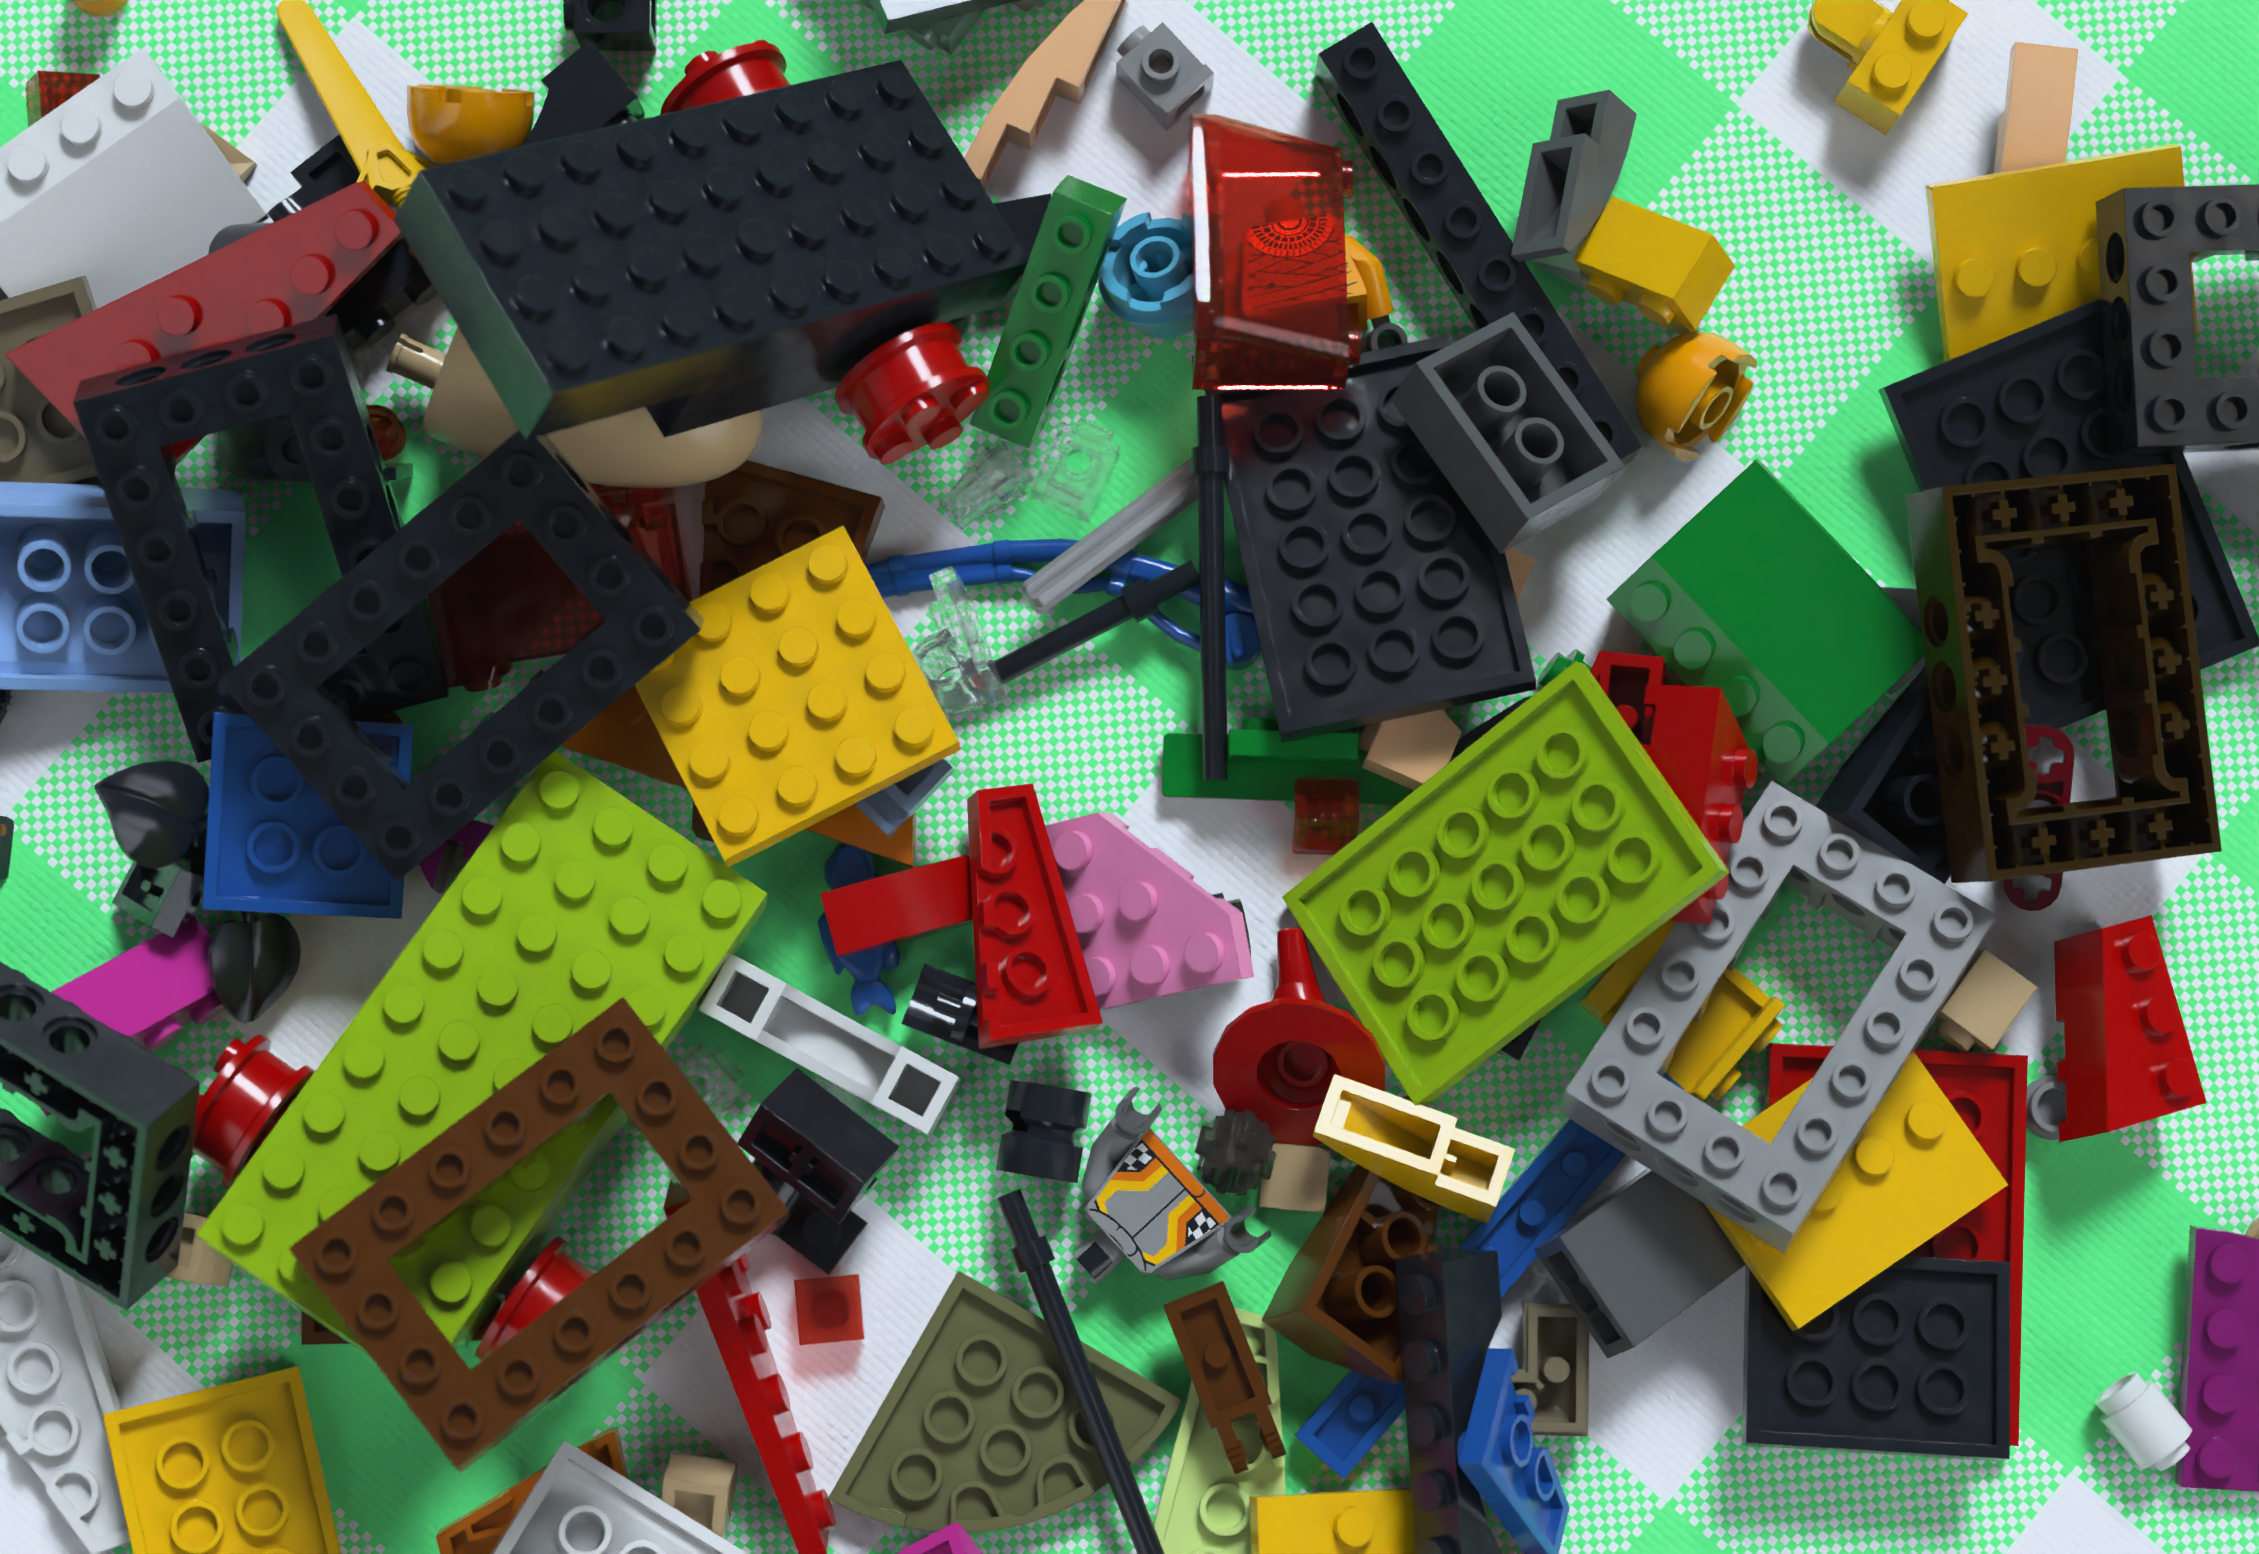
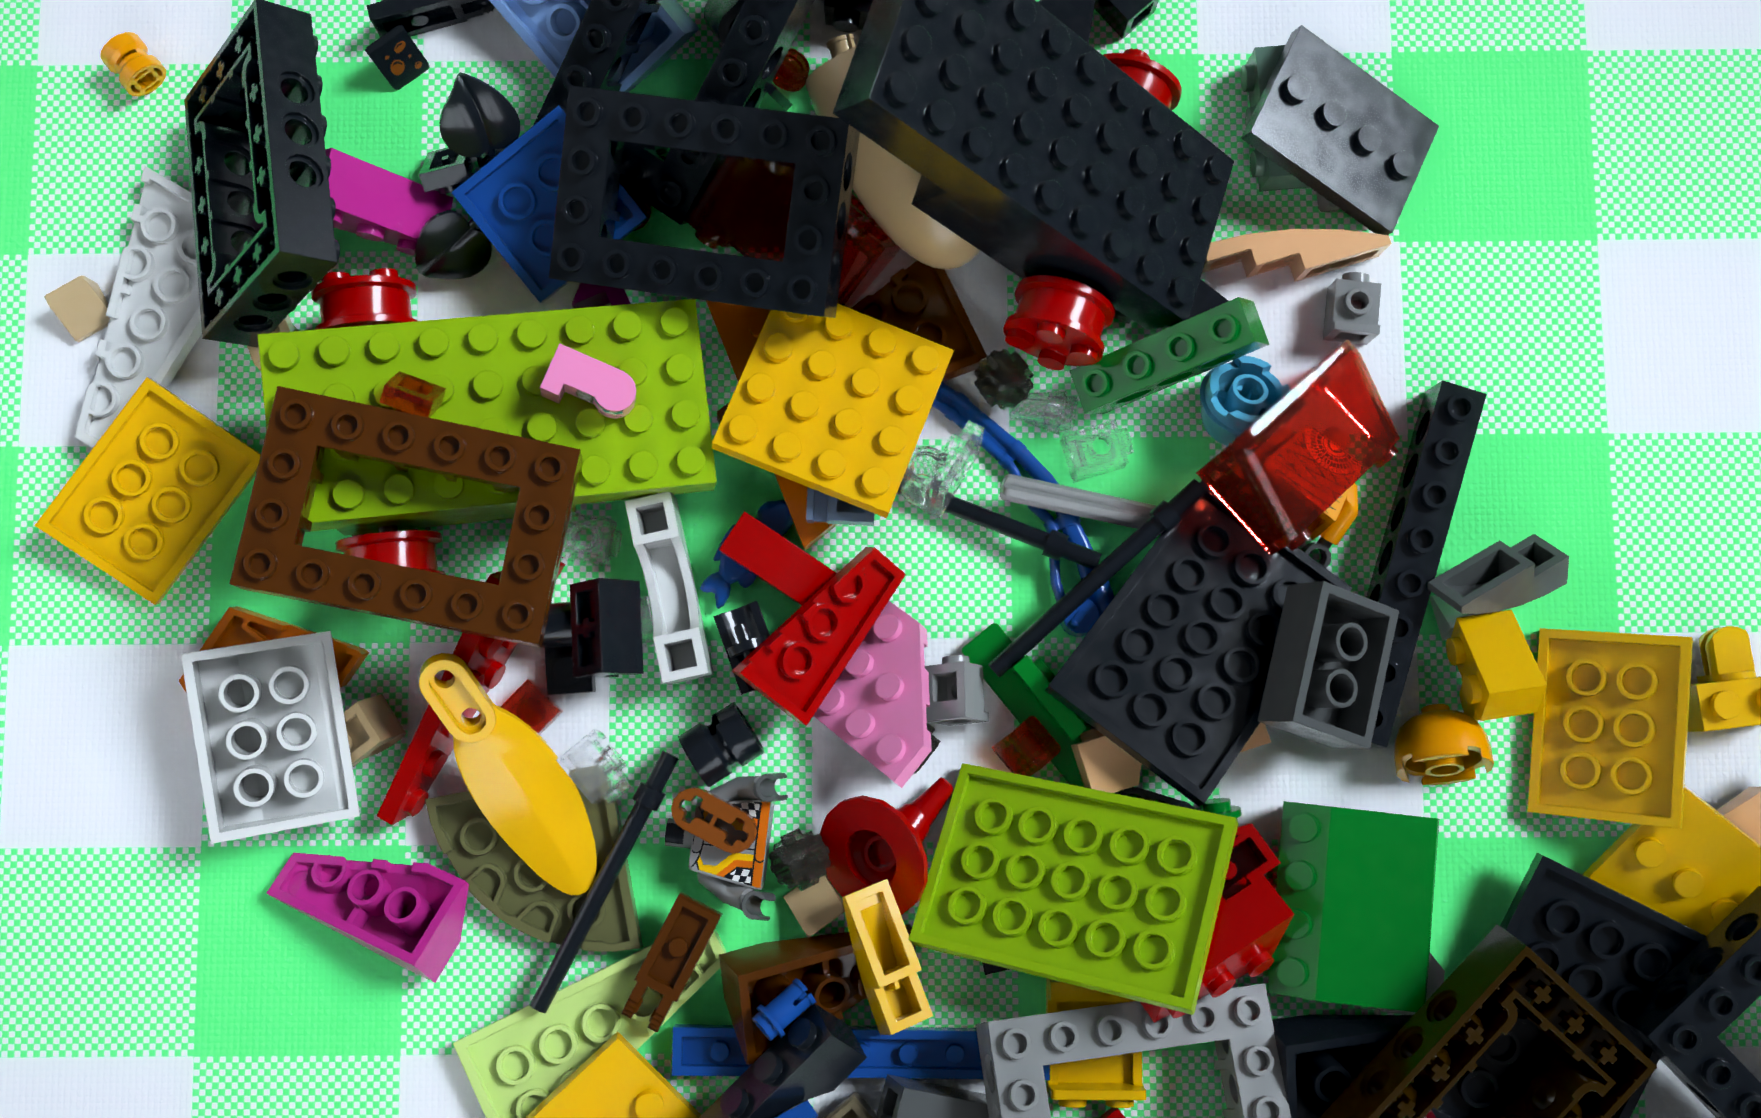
camera: 55 degrees right, 0 degrees up
none -> clear red plate [380,371,446,418]
none -> yellow plant [419,653,597,895]
none -> bright pink leg [540,343,636,419]
none -> clear brick [556,729,631,805]
none -> dark orange beam [671,787,758,854]
none -> blue pin [752,978,816,1041]
none -> light grey brick [925,655,989,726]
none -> clear smoke gear [974,349,1034,410]
none -> yellow plate [1527,628,1693,829]

